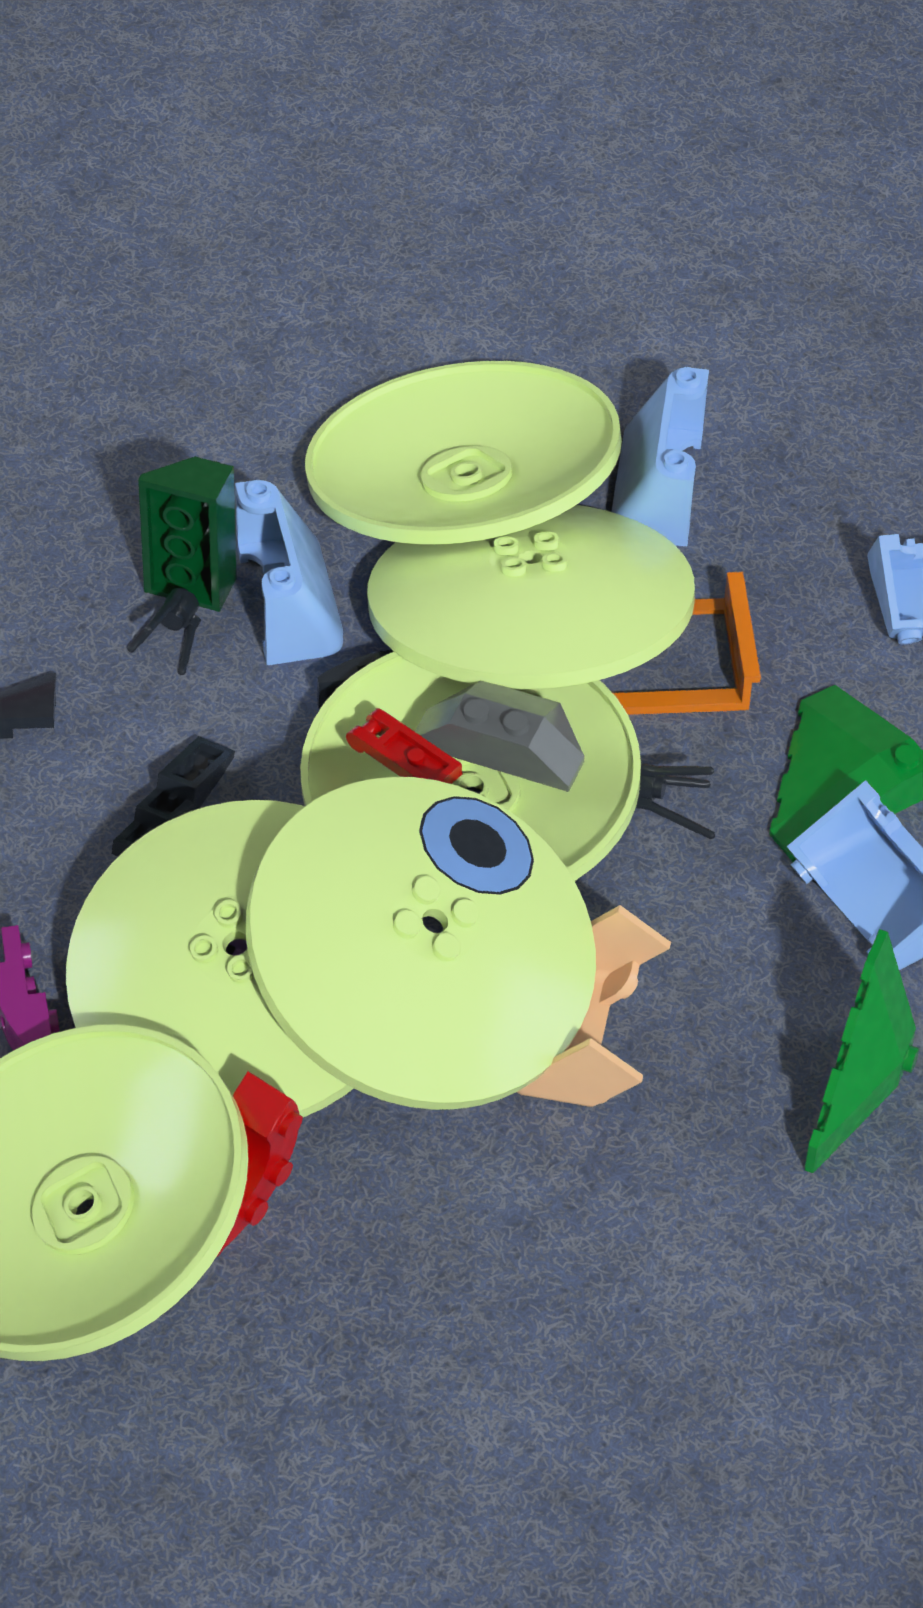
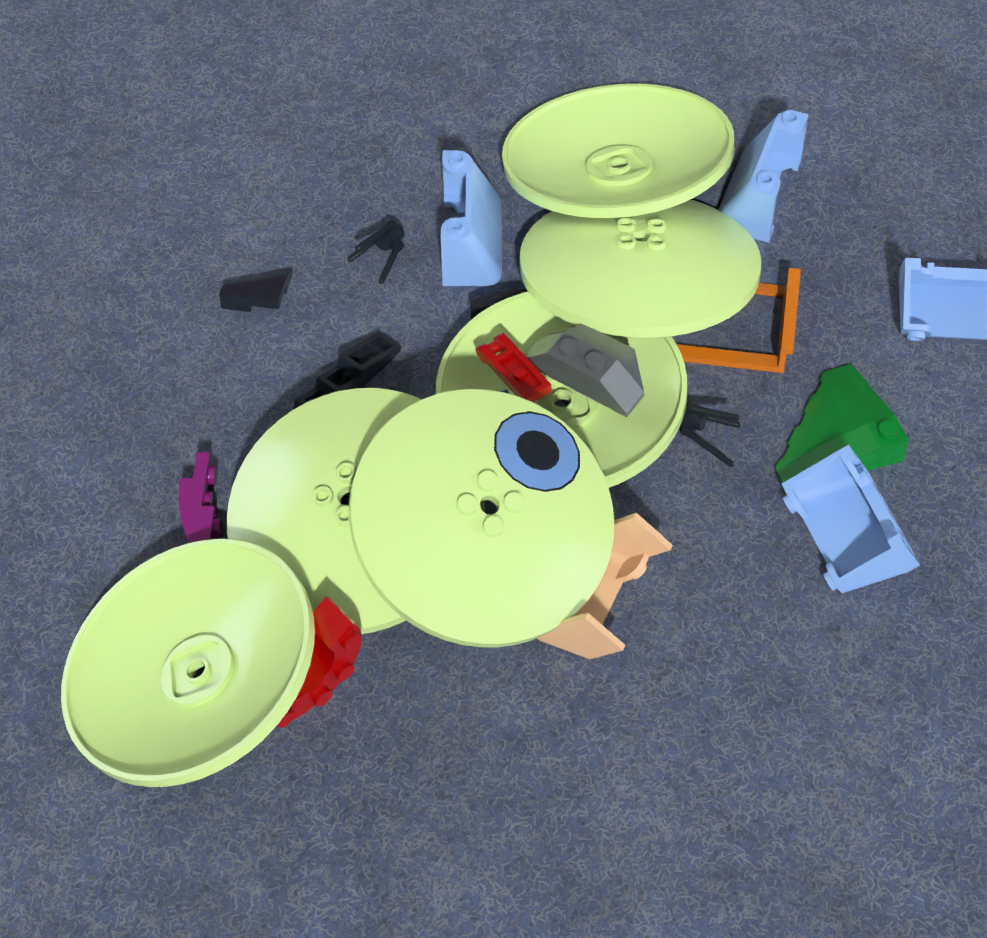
camera: 15 degrees right, 5 degrees up
dark green slope [138,456,237,612] -> none
green slope [804,929,920,1173] -> none

